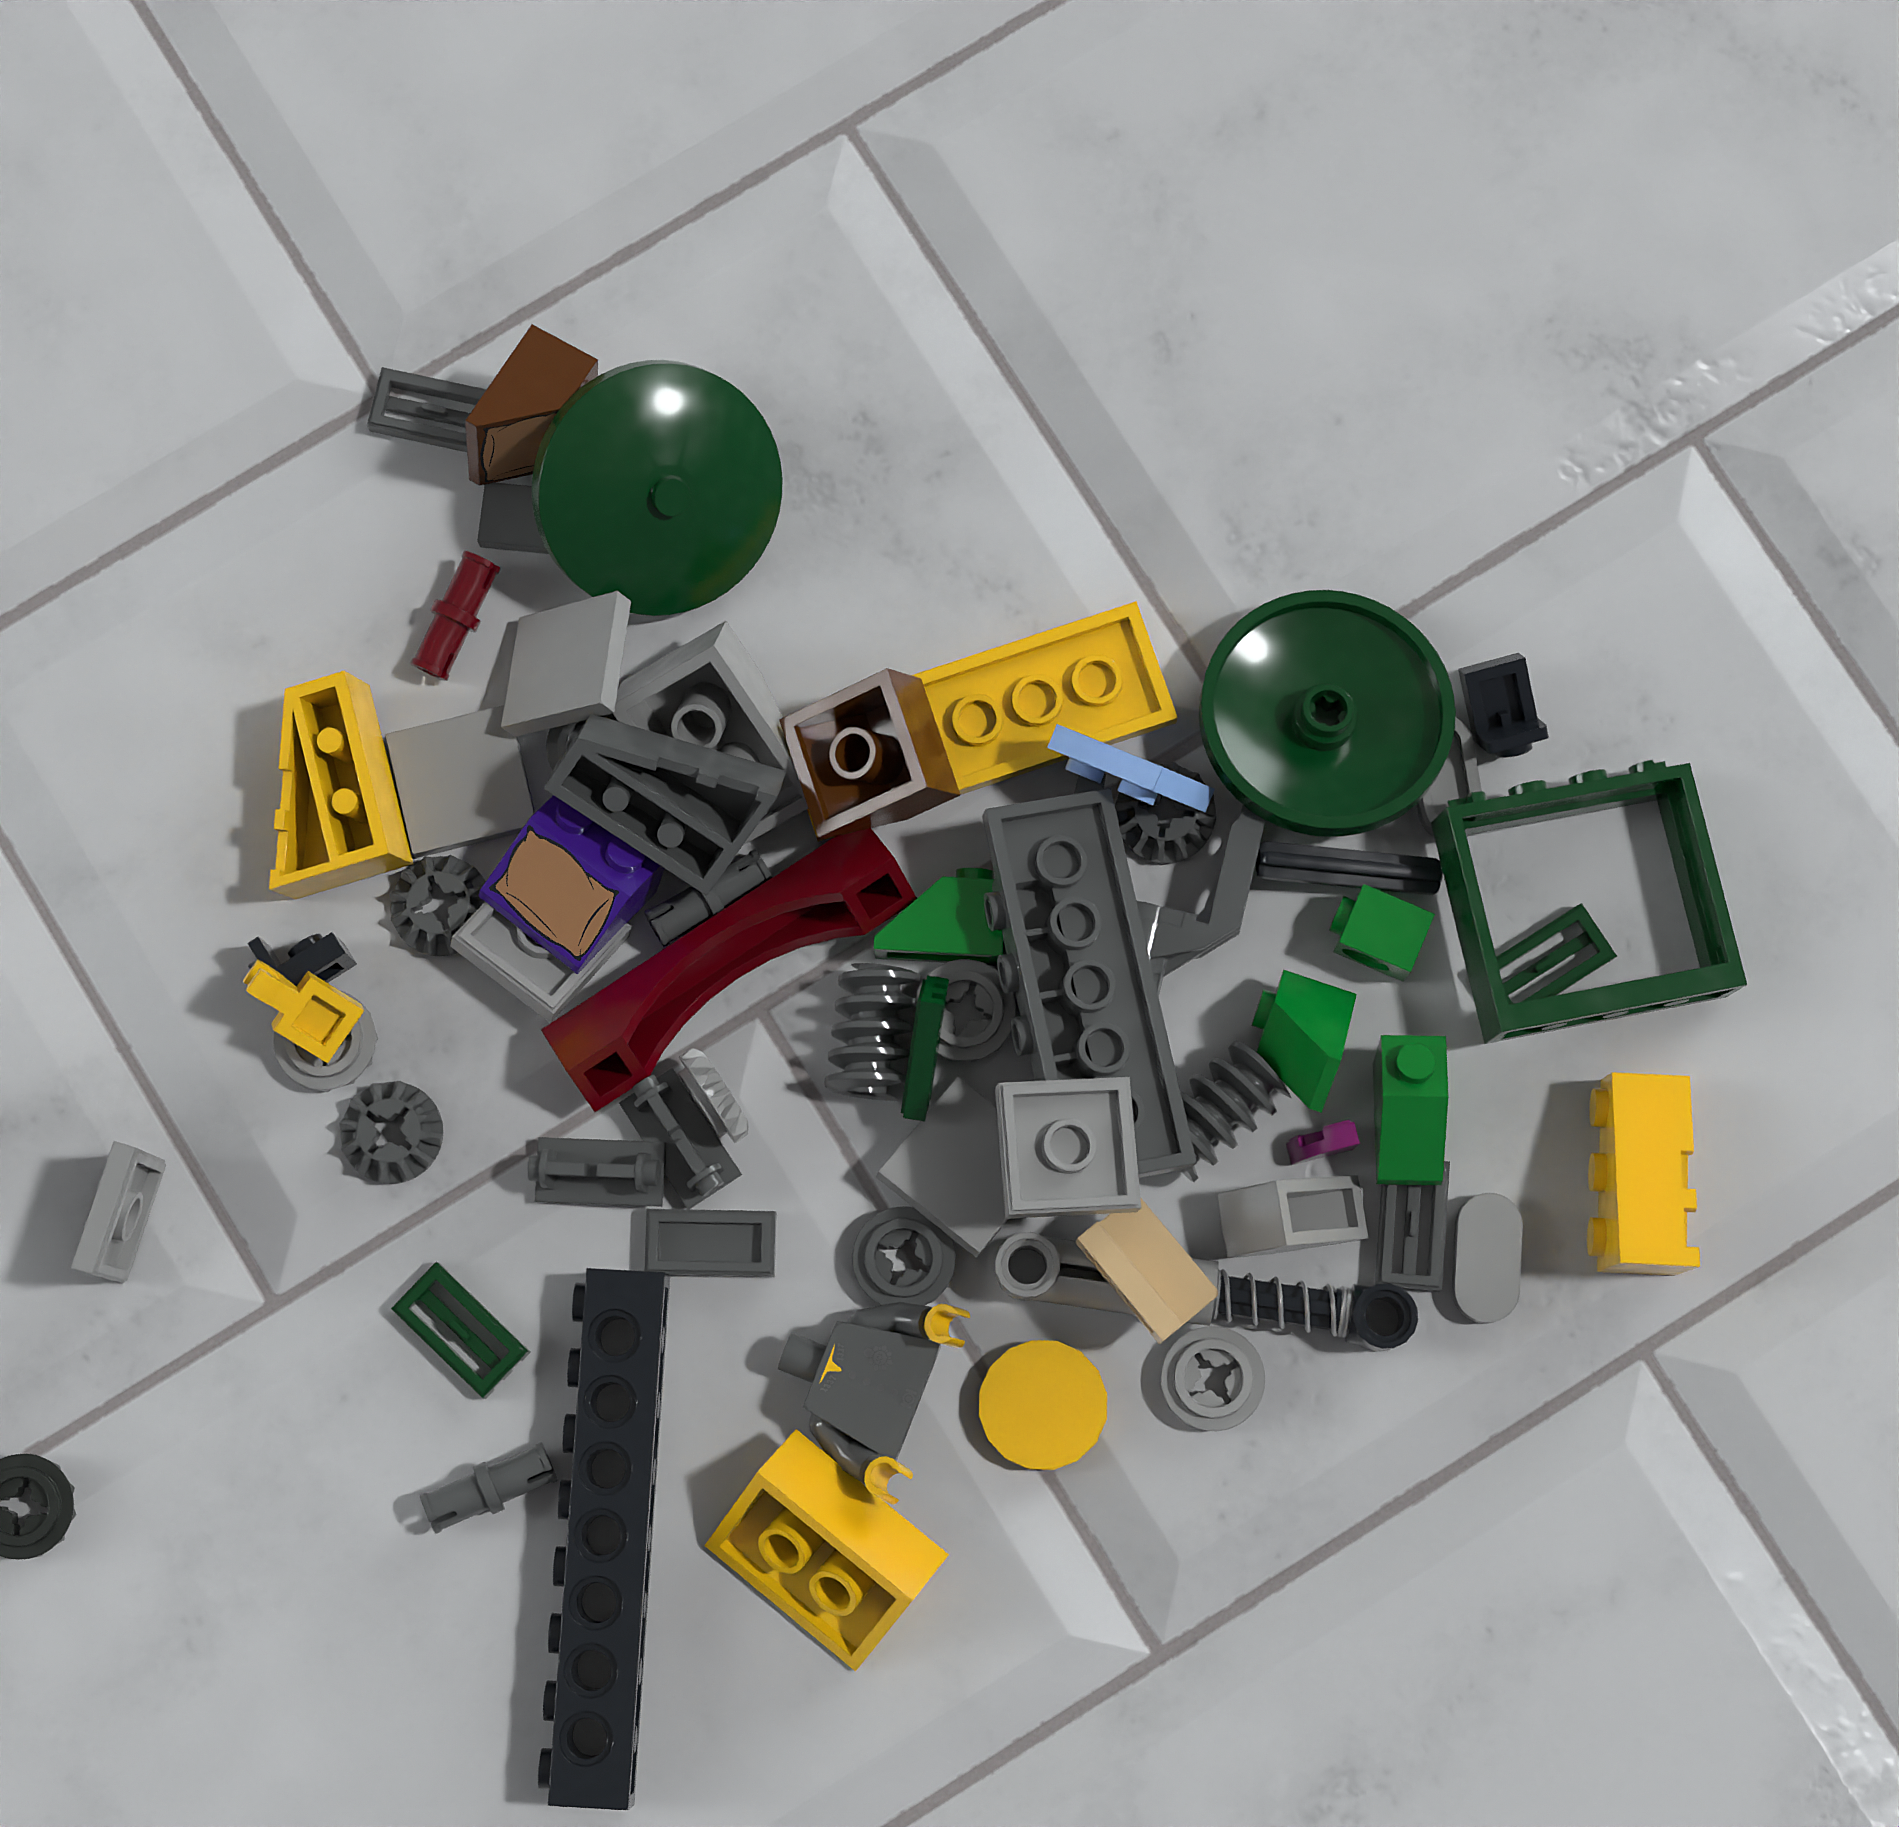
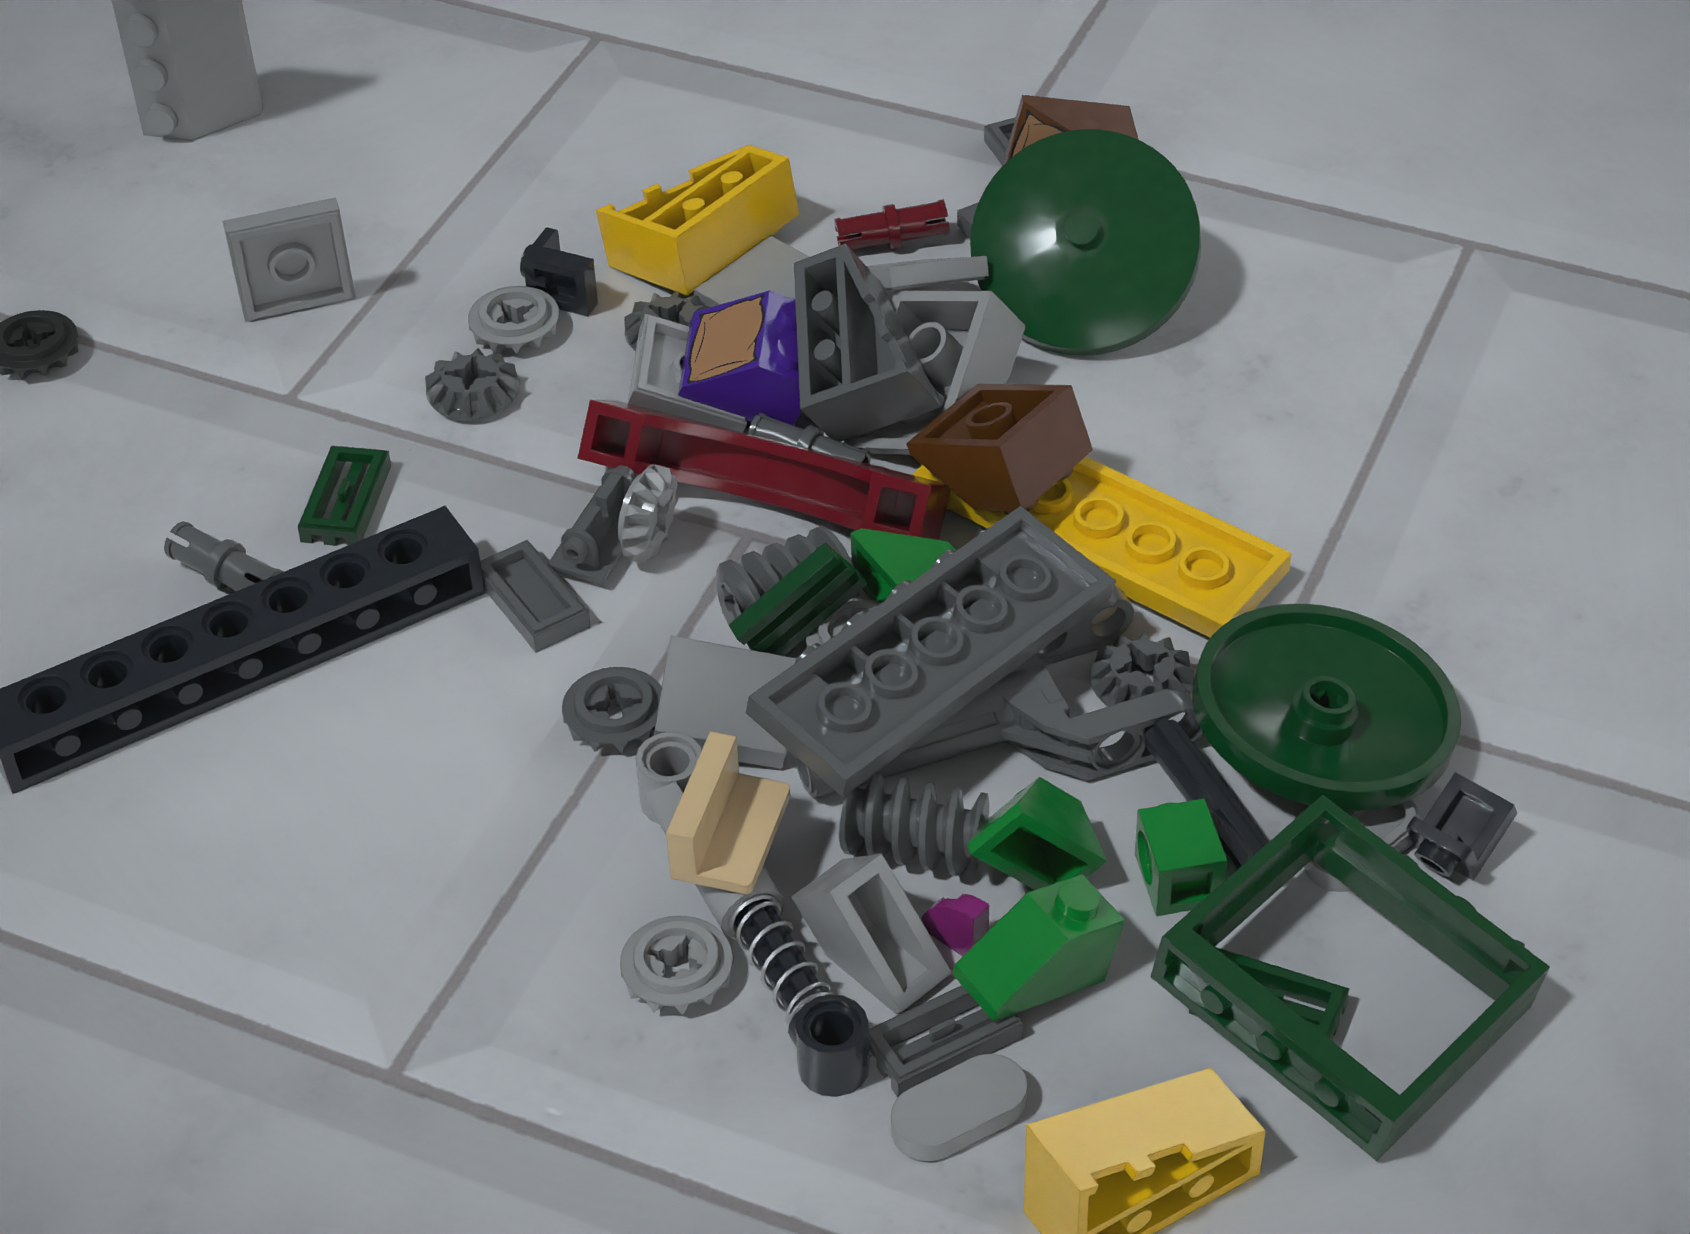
camera: 55 degrees right, 35 degrees down
yellow plate [243,959,364,1063] -> none
dark grey hinge [528,1137,666,1207] -> none
yellow slope [704,1429,949,1672] -> none
dark grey torso [778,1302,970,1505] -> none
yellow tile [979,1340,1107,1470] -> none
light grey tile [995,1077,1141,1219] -> none
light blue wing [1047,724,1215,812] -> none

